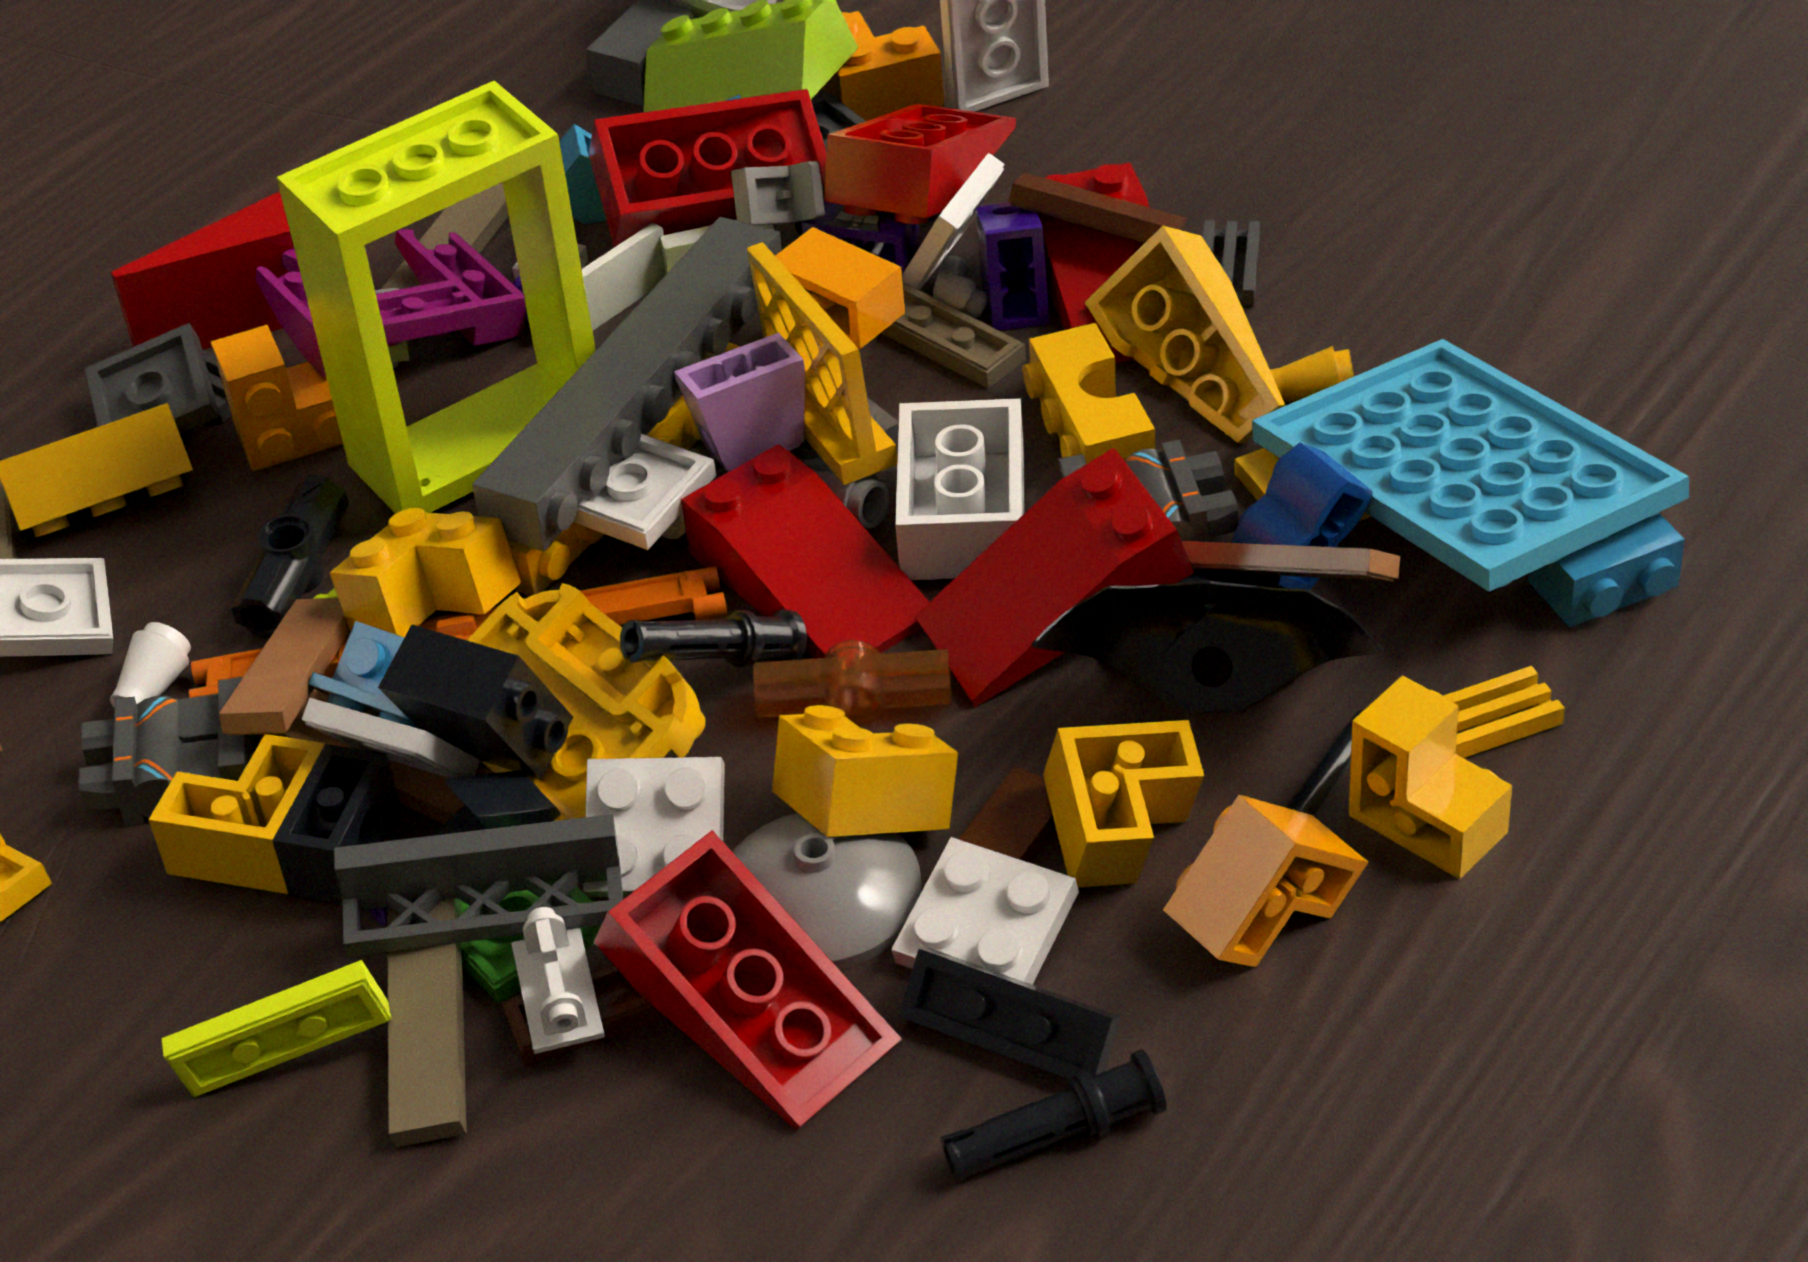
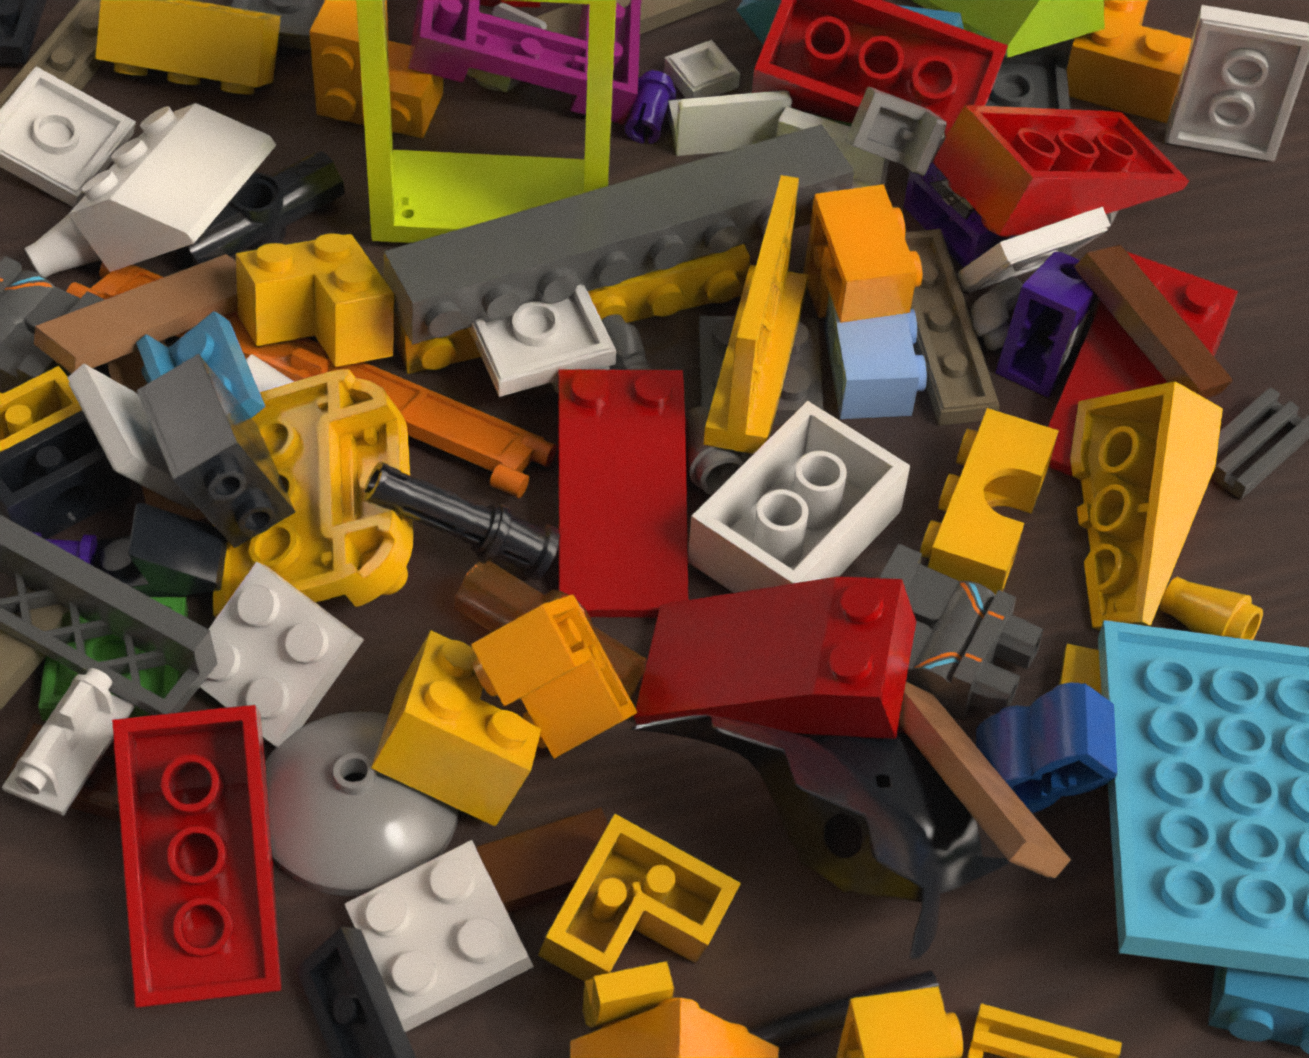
camera: 30 degrees right, 10 degrees up
lavender torso [674,333,805,471] -> none
none -> white slope [68,103,276,272]
none -> light orange brick [471,595,637,758]
none -> yellow slope [582,961,674,1028]
none -> light blue brick [824,293,927,419]

